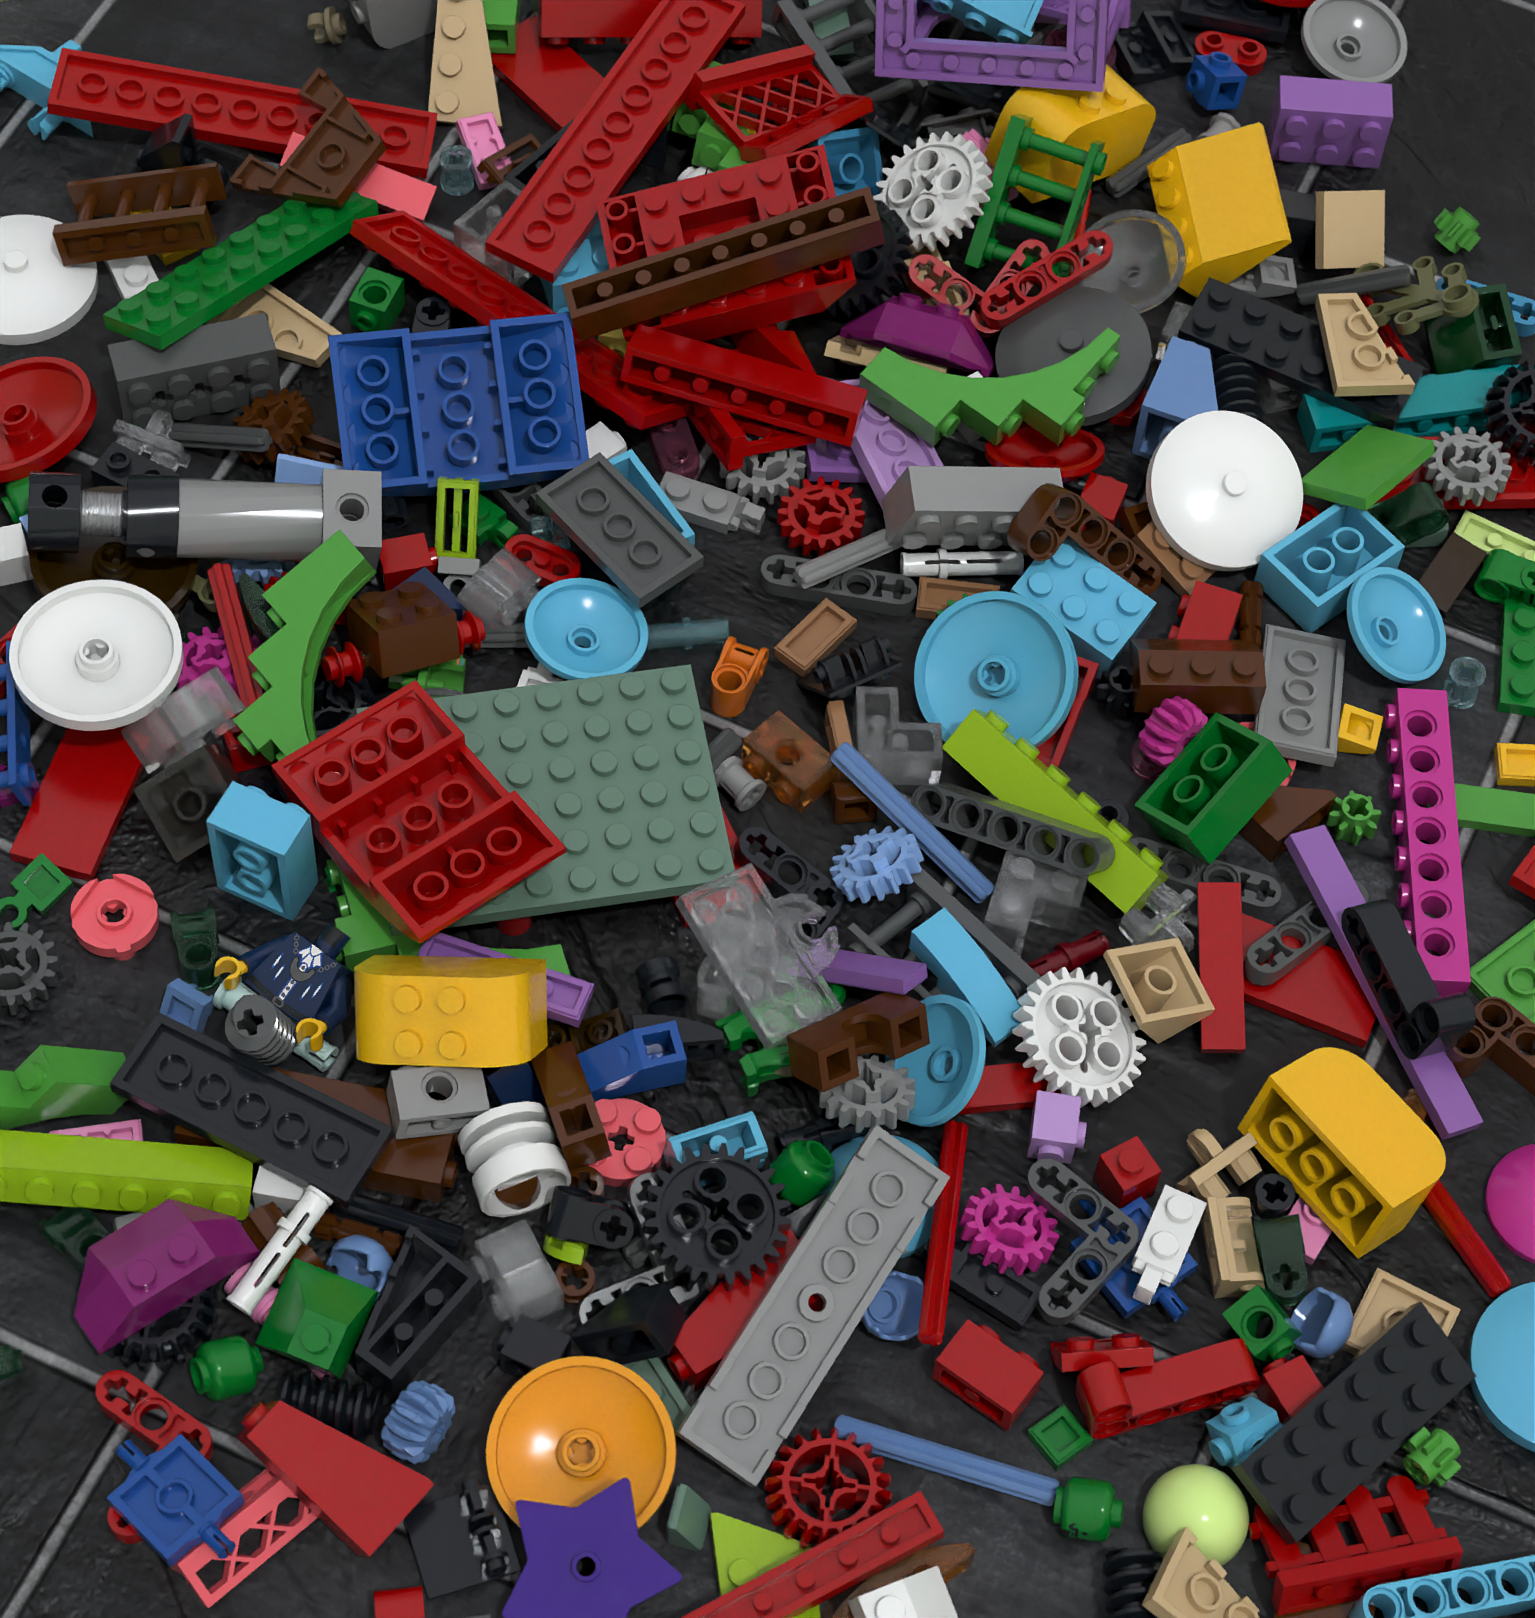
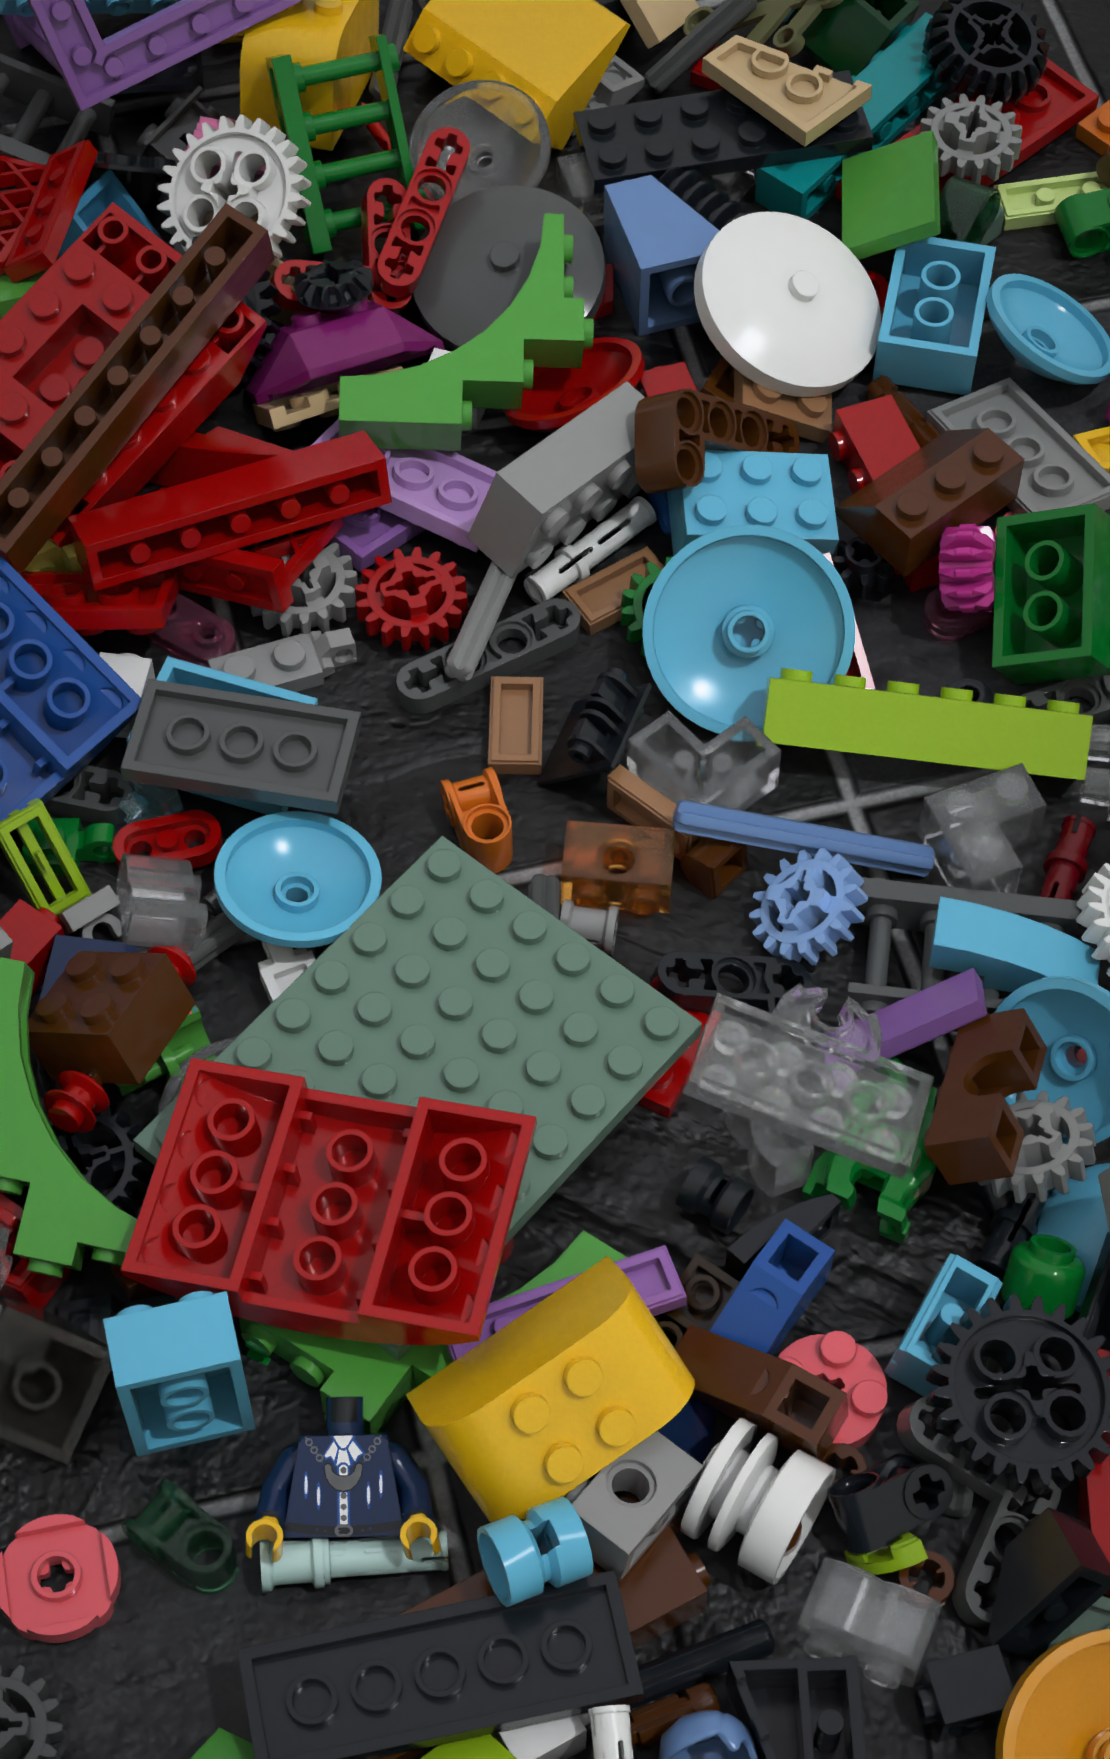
camera: 35 degrees left, 0 degrees up
medium blue tile [159,978,214,1034] -> none
dark grey piece [225,994,297,1066] -> none
clear light blue pin [647,616,729,650] -> none
dark grey beam [911,782,1115,875] -> none
dark brown slope [1419,532,1487,616] -> none
none -> black gear [294,257,374,311]
none -> medium azure wheel [477,1496,593,1607]

